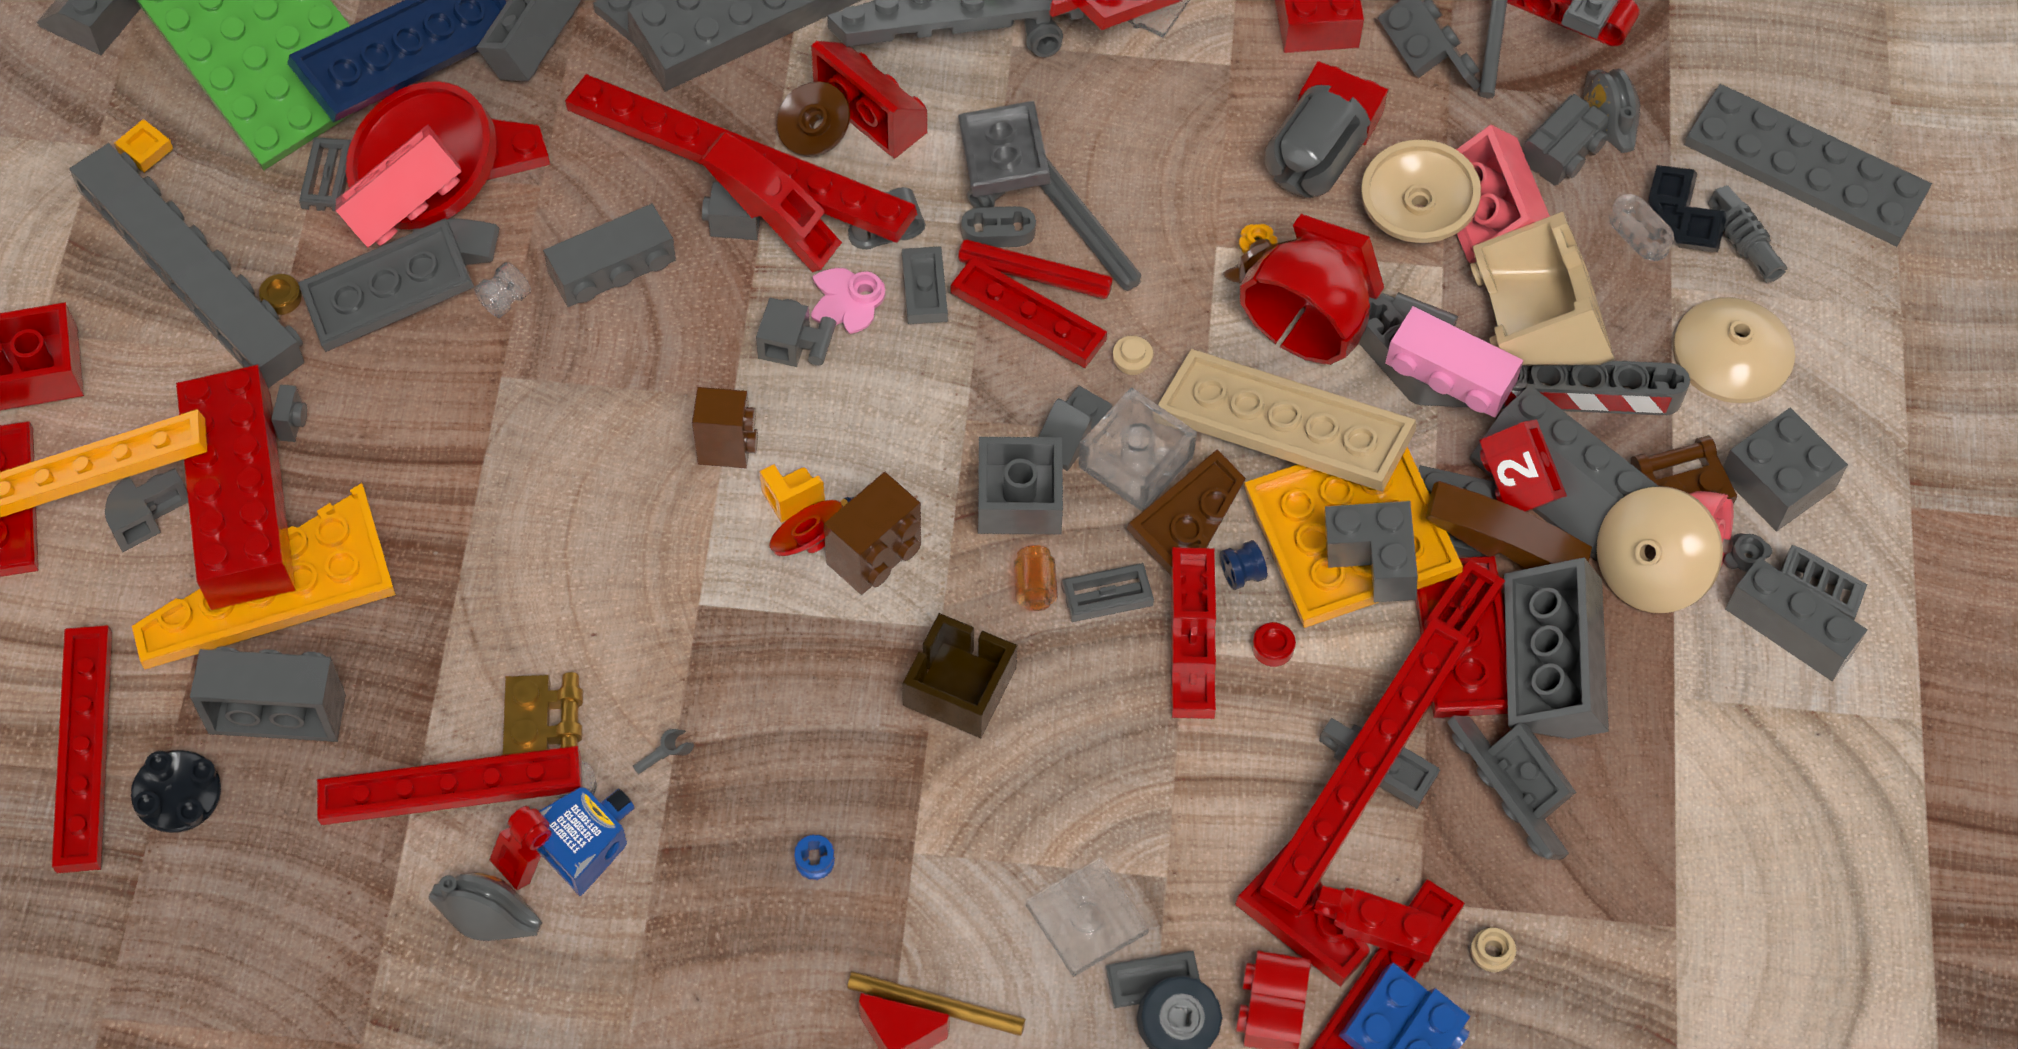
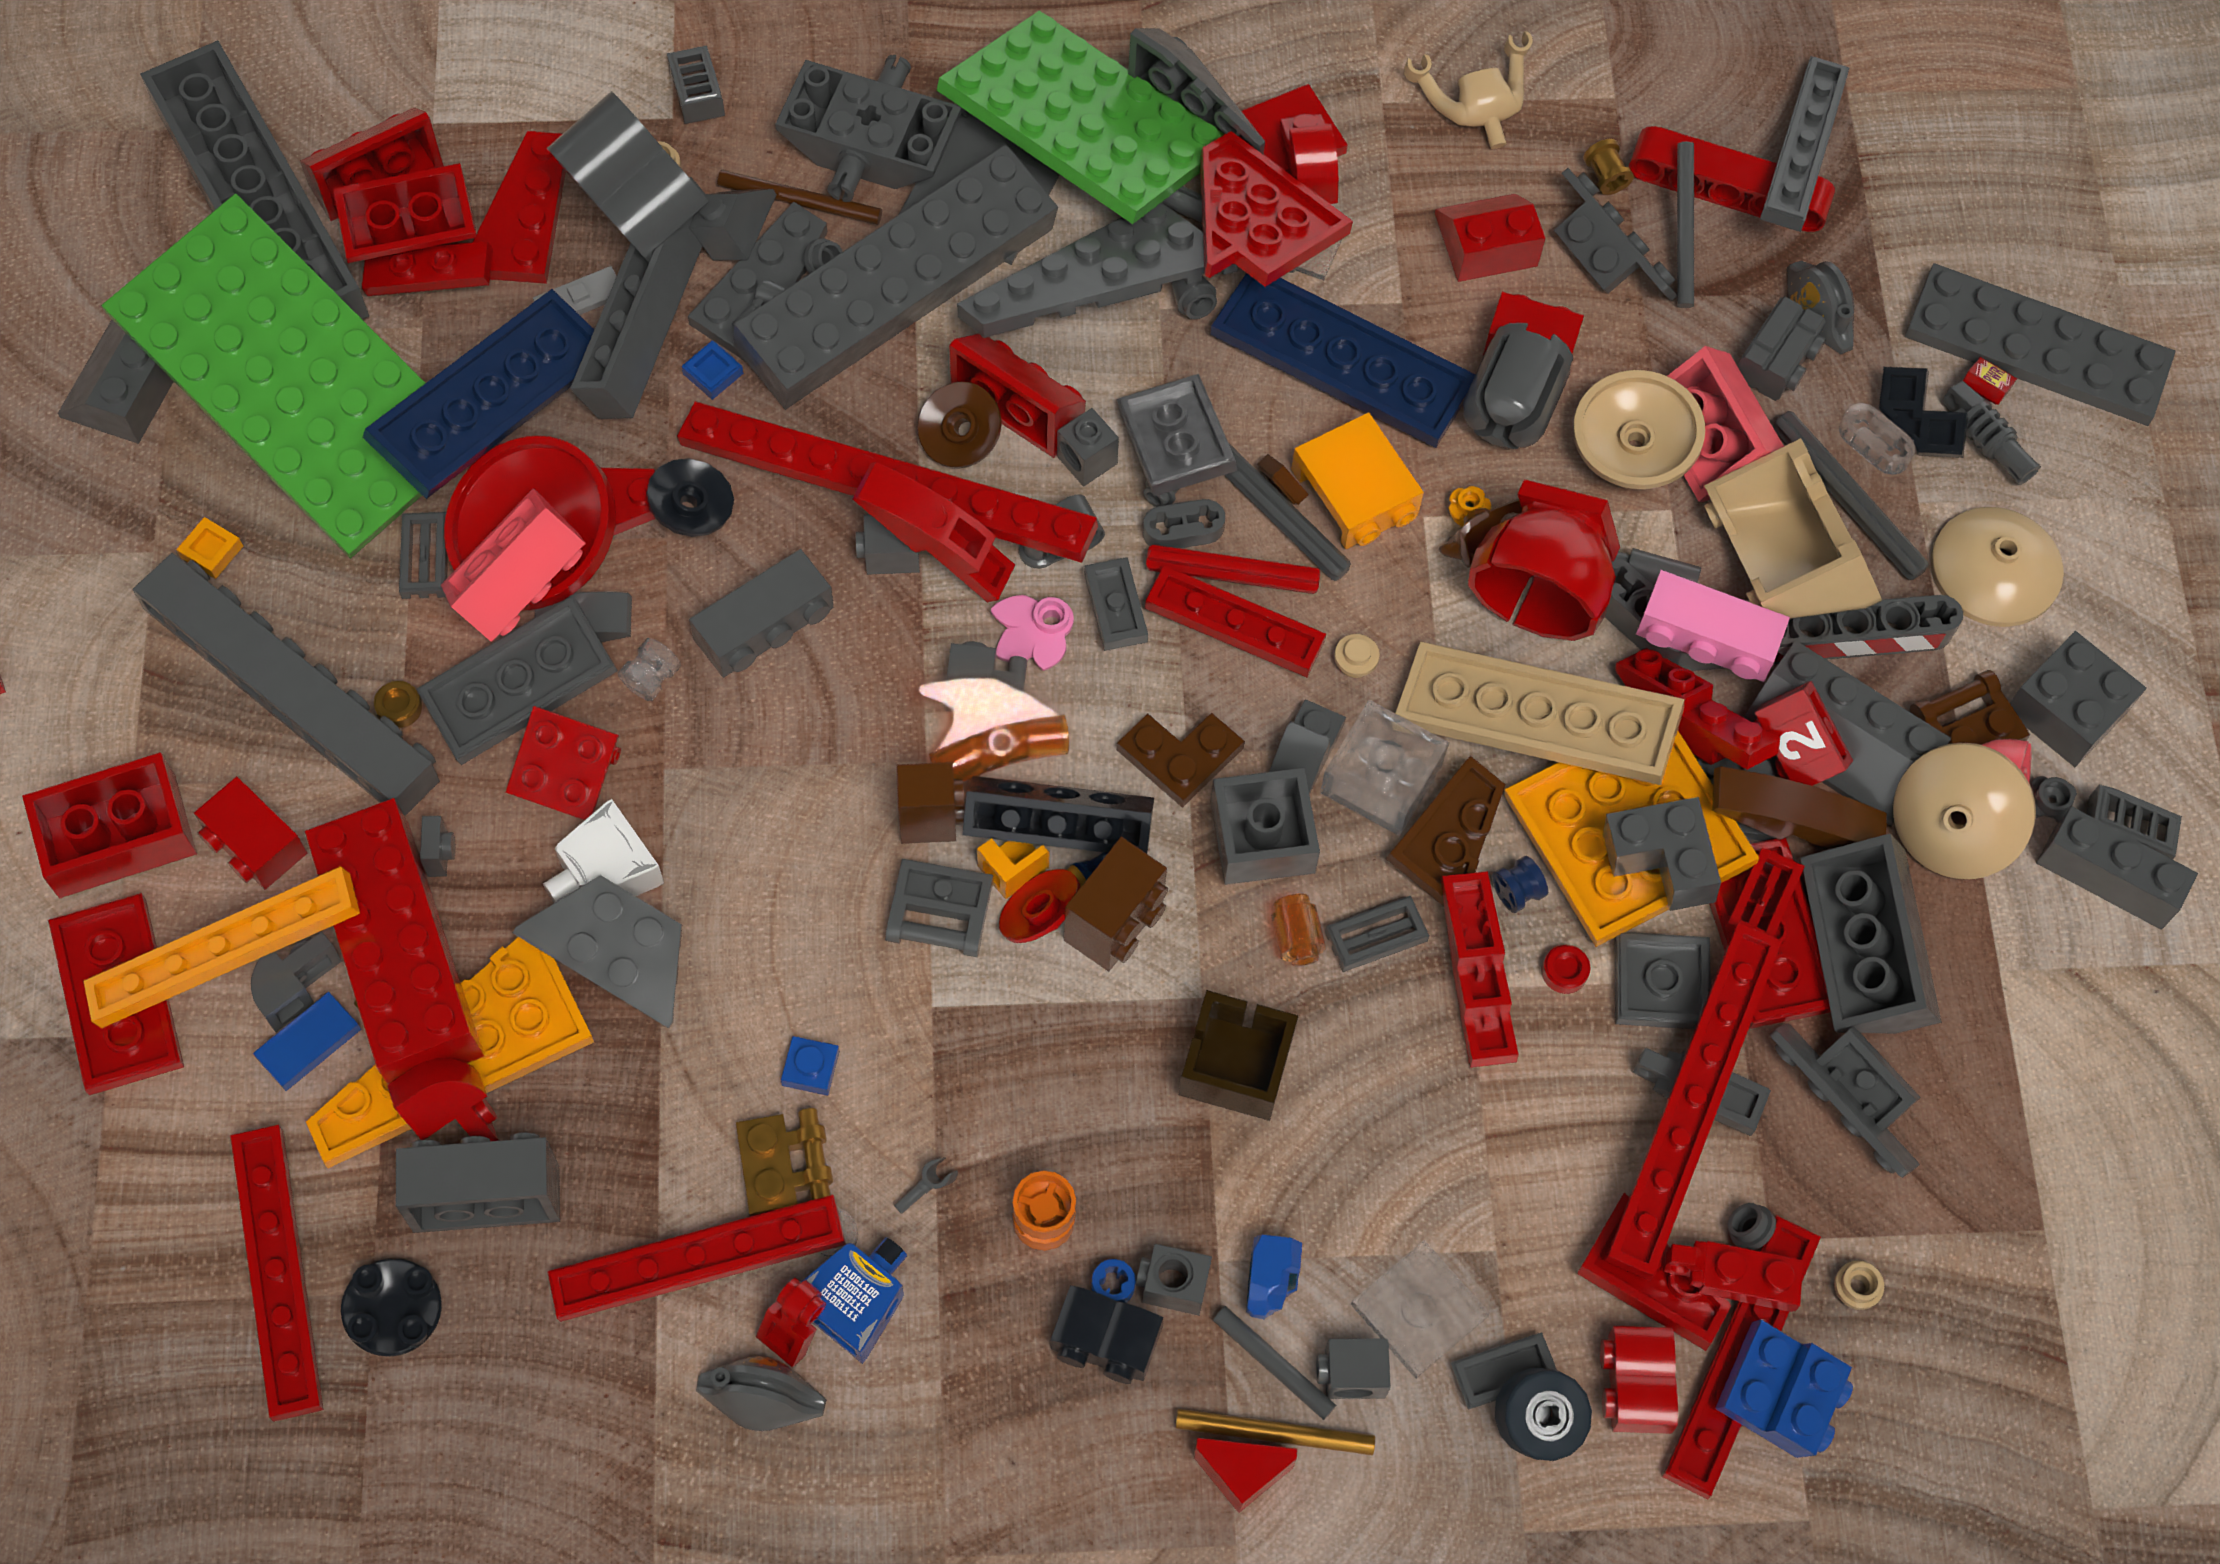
camera: 10 degrees left, 5 degrees up
none -> red brick [194,776,308,890]
none -> blue tile [253,992,362,1091]
none -> red brick [387,1058,498,1141]
none -> red hinge [505,706,621,820]
none -> dark grey wing [512,875,683,1028]
none -> white torso [543,799,664,903]
none -> black dish [646,458,734,537]
none -> blue tile [681,340,744,400]
none -> blue plate [781,1036,840,1096]
none -> dark grey plate [885,859,993,957]
none -> clear orange pin [918,678,1069,782]
none -> black brick [962,776,1154,854]
none -> orange wheel [1012,1170,1076,1251]
none -> black brick [1050,1285,1164,1384]
none -> dark grey brick [1057,408,1119,487]
none -> reddish brown plate [1116,713,1245,808]
none -> dark grey brick [1136,1244,1212,1316]
none -> dark blue plate [1210,273,1476,448]
none -> dark grey bar [1213,1306,1337,1420]
none -> blue rock [1246,1234,1302,1320]
none -> reddish brown tile [1257,454,1309,505]
none -> light orange panel [1291,412,1424,549]
none -> dark grey brick [1316,1338,1391,1399]
none -> dark grey tile [1614,932,1711,1029]
none -> red slope [1615,648,1780,770]
none -> dark grey plate [1728,1203,1776,1250]
none -> dark grey axle [1773,411,1929,580]
none -> red tile [1963,357,2017,405]

